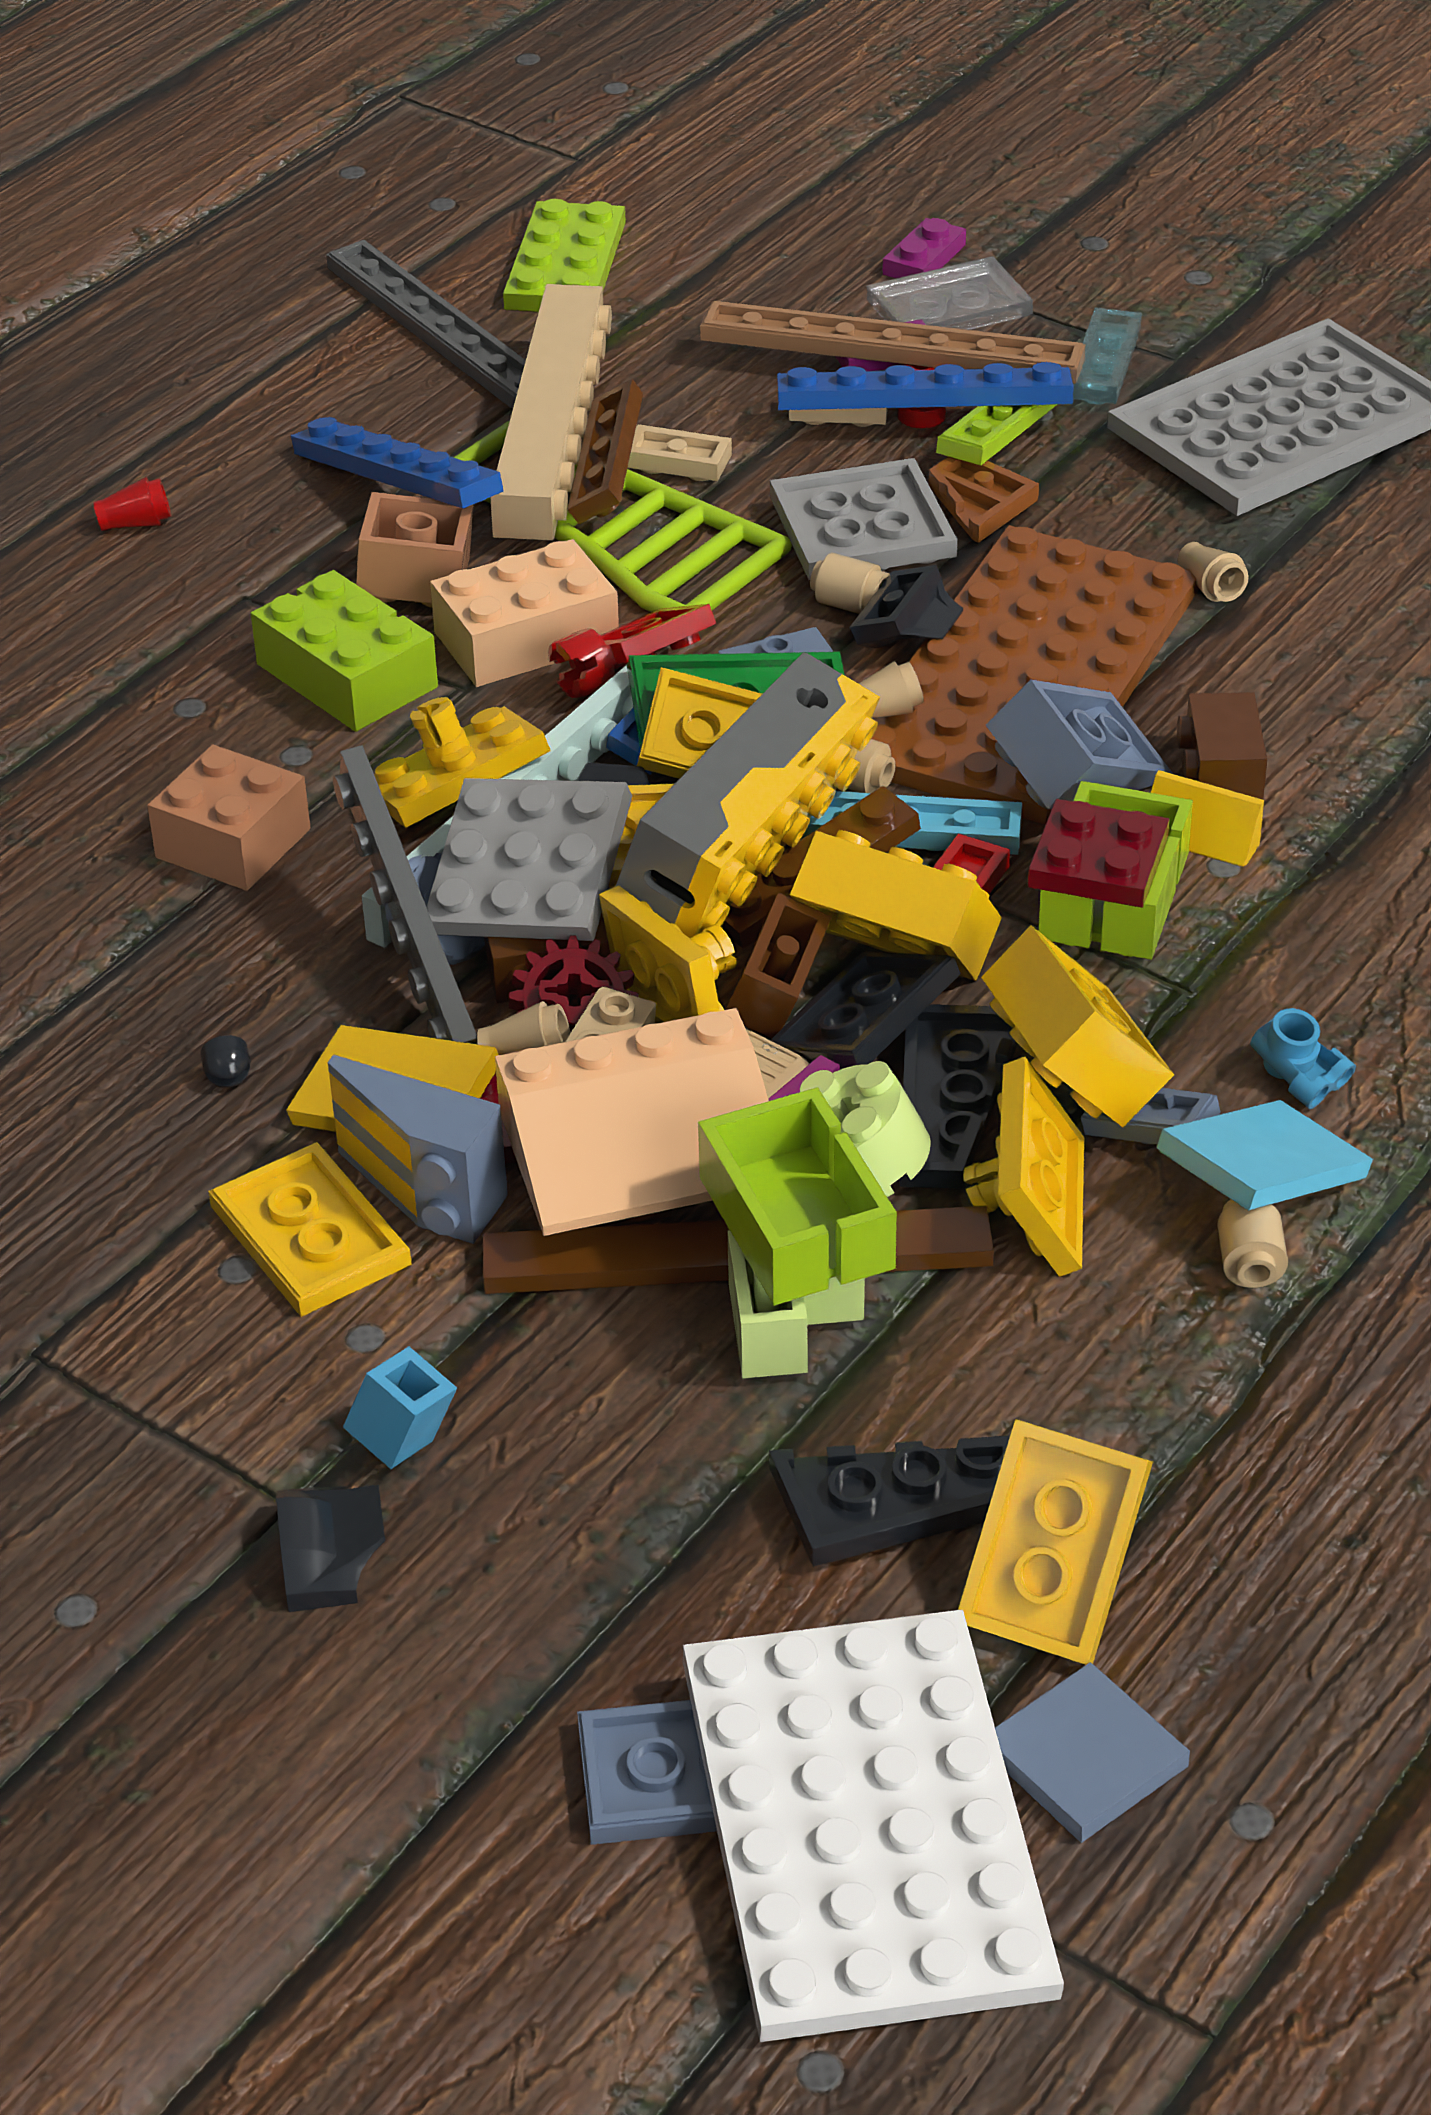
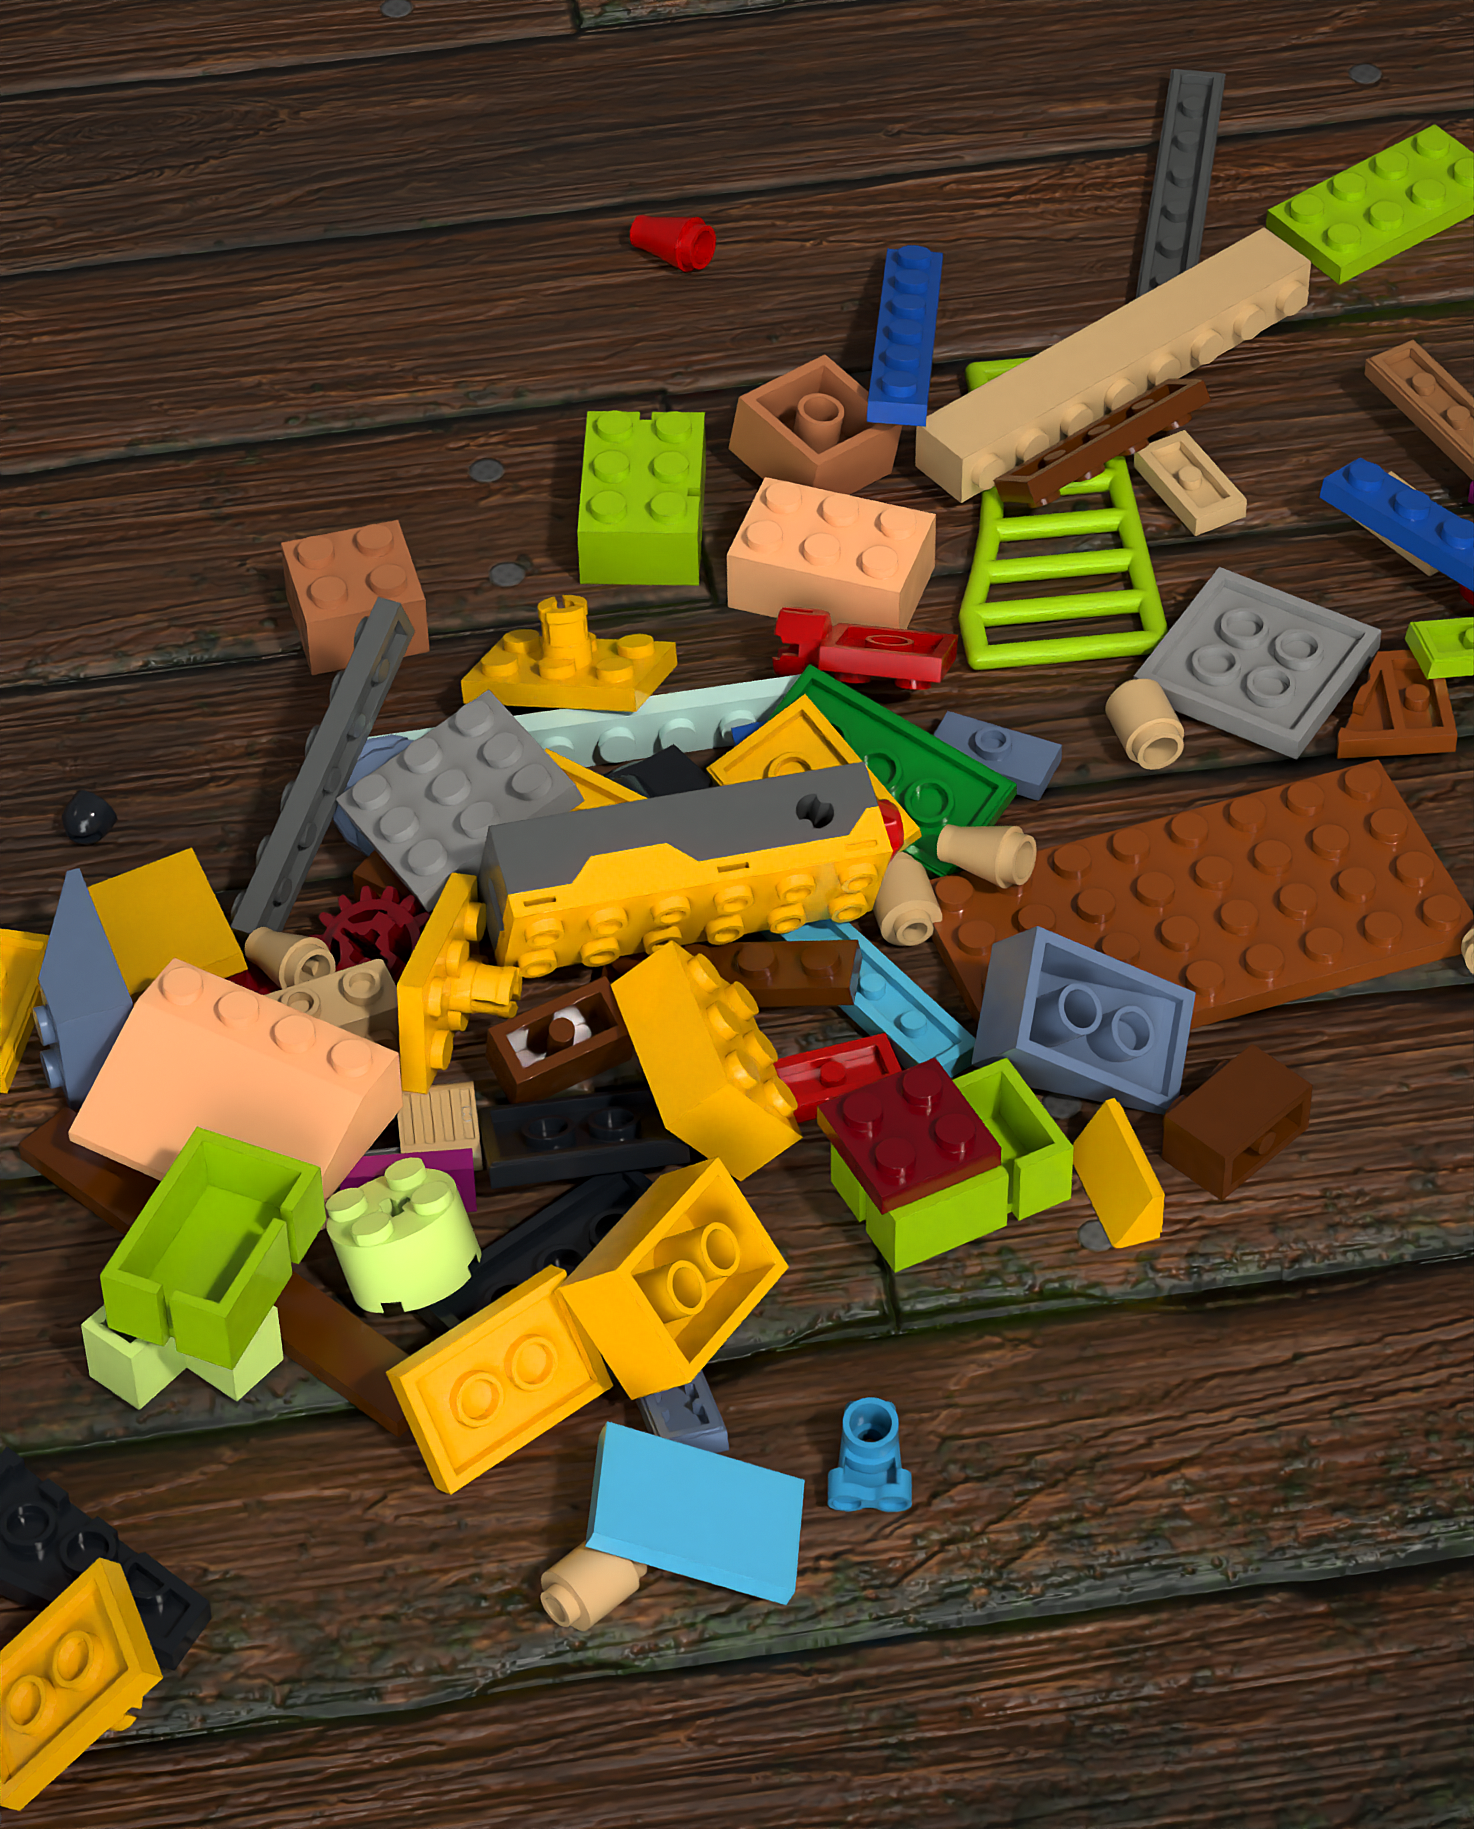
camera: 45 degrees right, 5 degrees up
black slope [850,565,963,648] -> none

